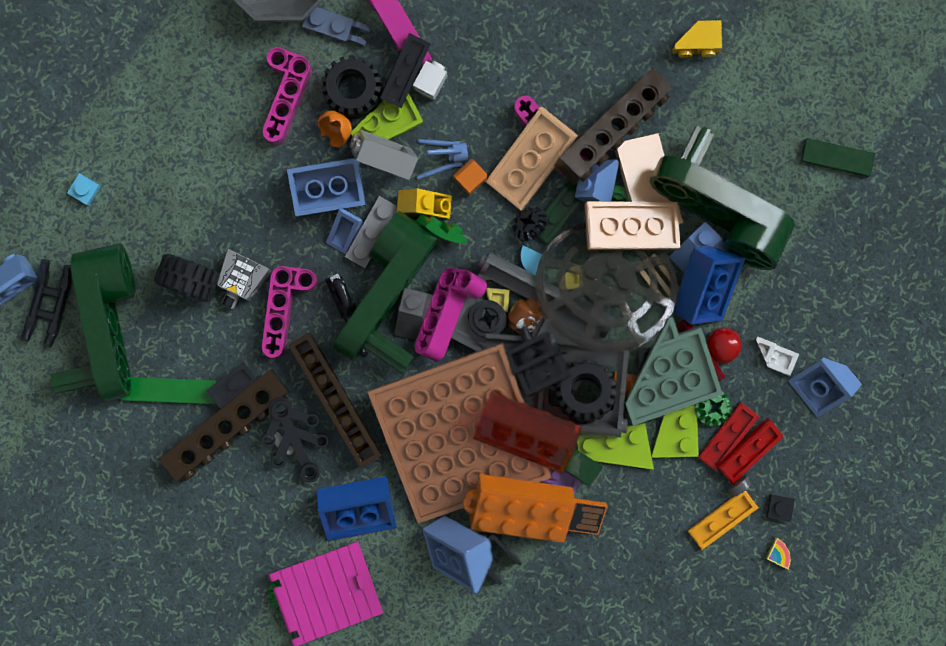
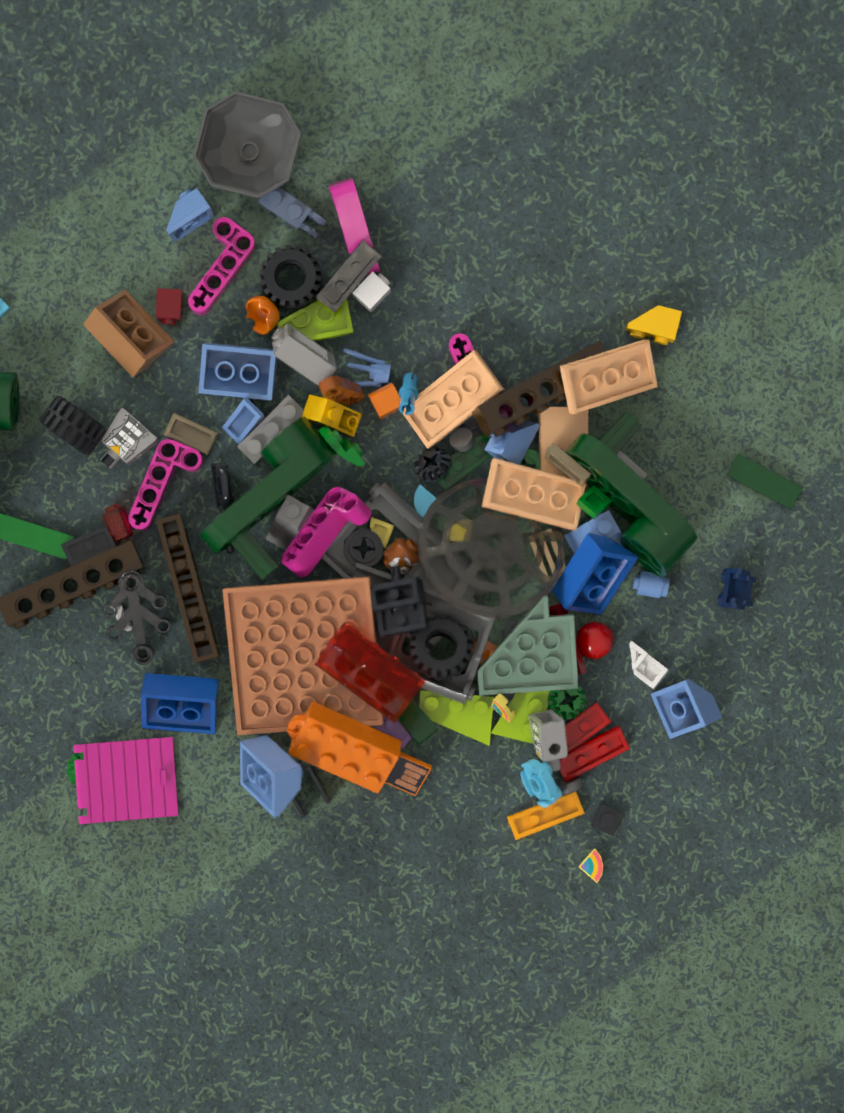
camera: 15 degrees right, 0 degrees up
none -> medium nougat slope [83,289,175,377]
none -> clear red brick [102,504,133,542]
none -> dark red brick [156,288,184,326]
none -> dark tan tile [163,413,218,455]
none -> medium blue slope [166,188,215,243]
none -> dark orange beam [318,376,365,406]
none -> dark azure pin [399,373,419,415]
none -> dark grey tile [449,427,475,452]
none -> light yellow tile [491,693,515,723]
none -> medium azure plate [520,759,562,808]
none -> light grey torso [528,710,568,772]
none -> dark tan tile [545,443,591,487]
none -> light nougat tile [560,339,658,414]
none -> green tile [576,485,612,520]
none -> medium blue brick [632,570,670,599]
none -> dark blue piece [718,568,757,610]

